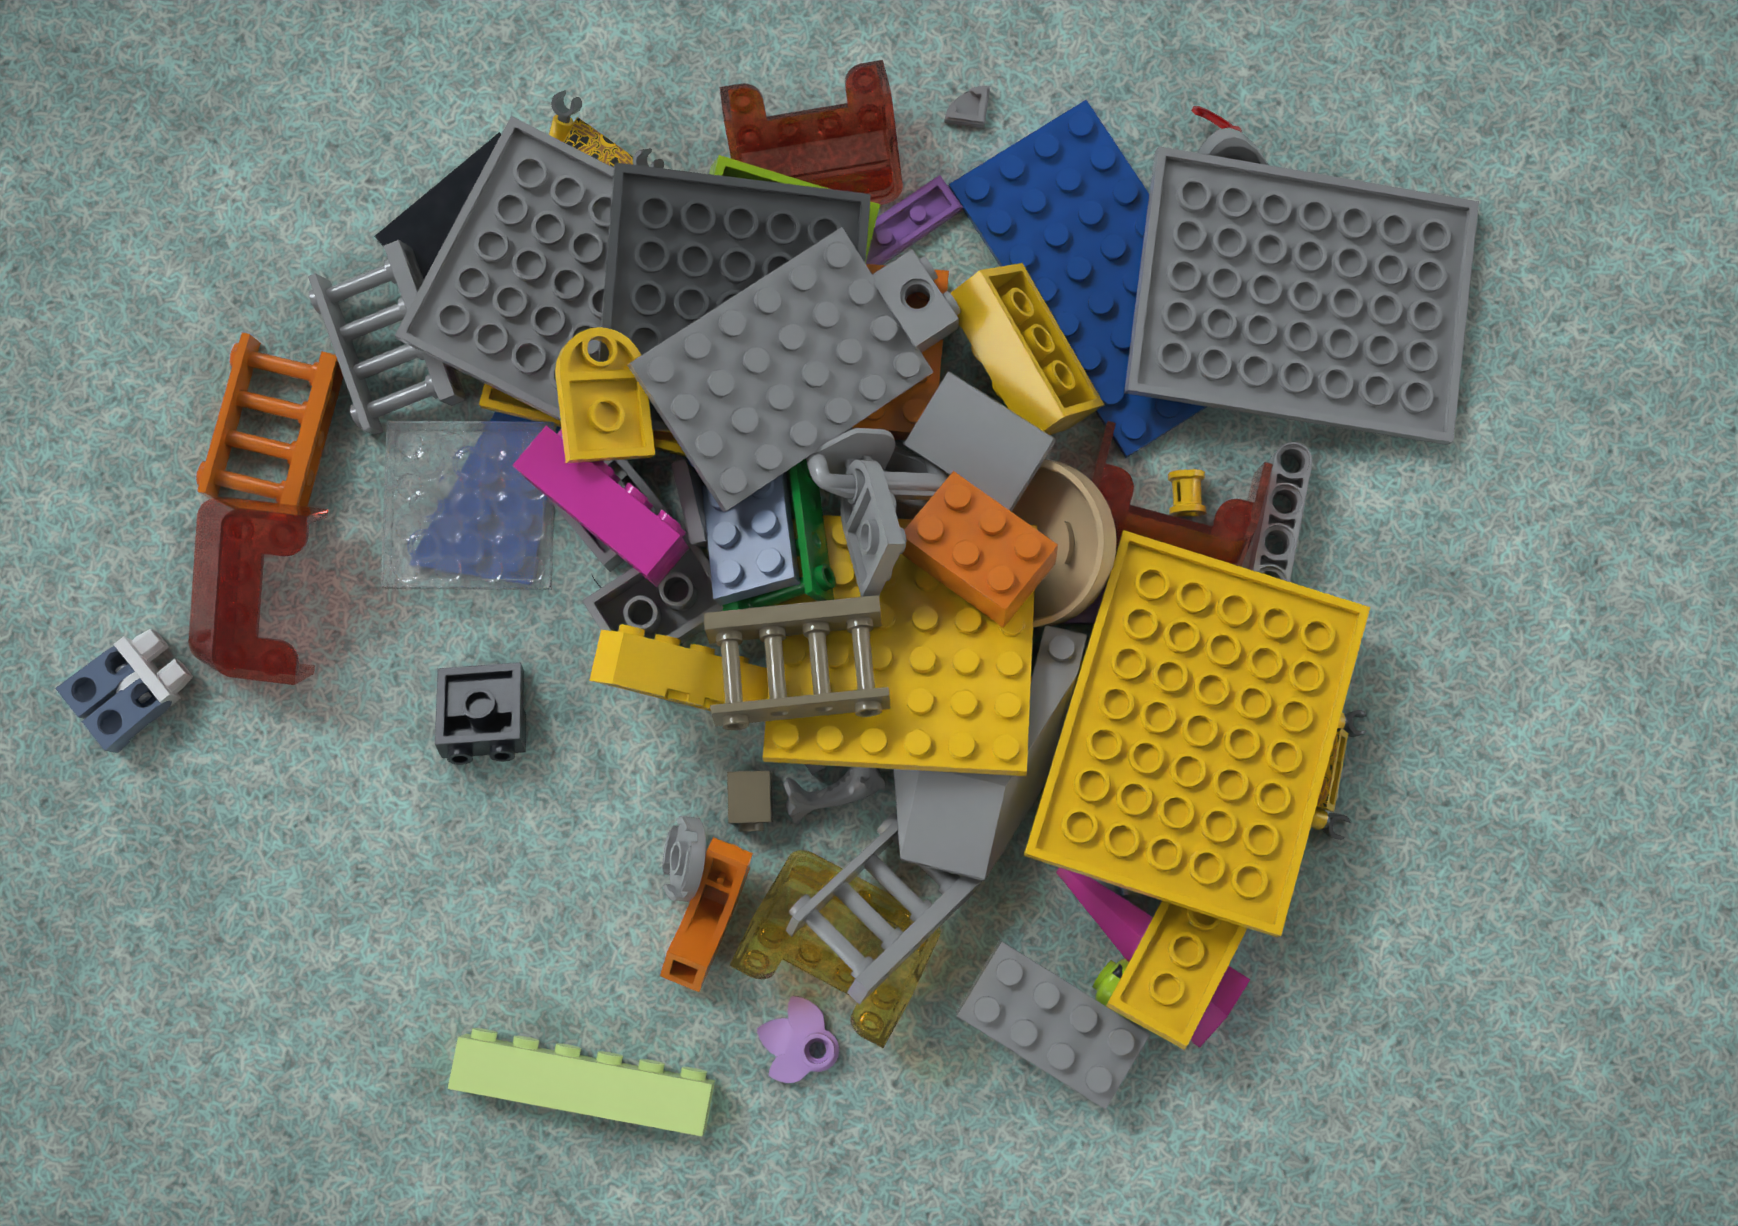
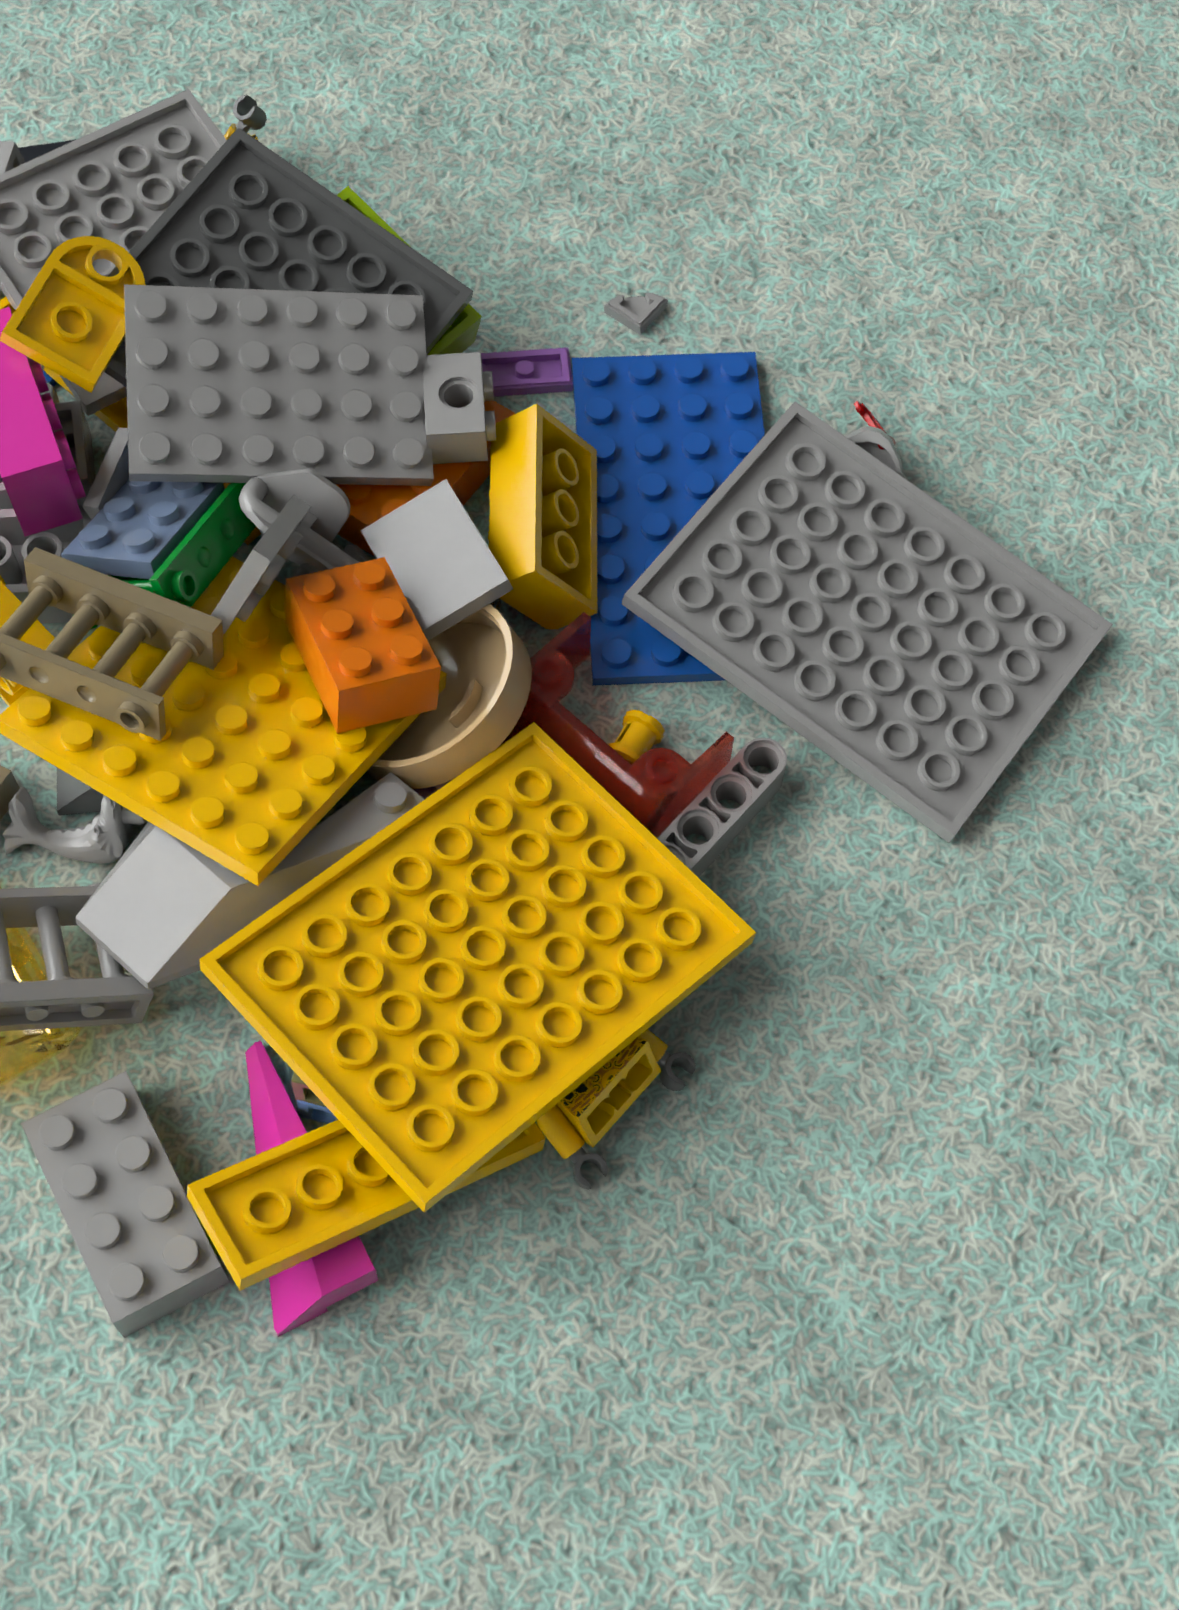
camera: 20 degrees right, 20 degrees down
clear red windscreen [719,60,903,205] -> none

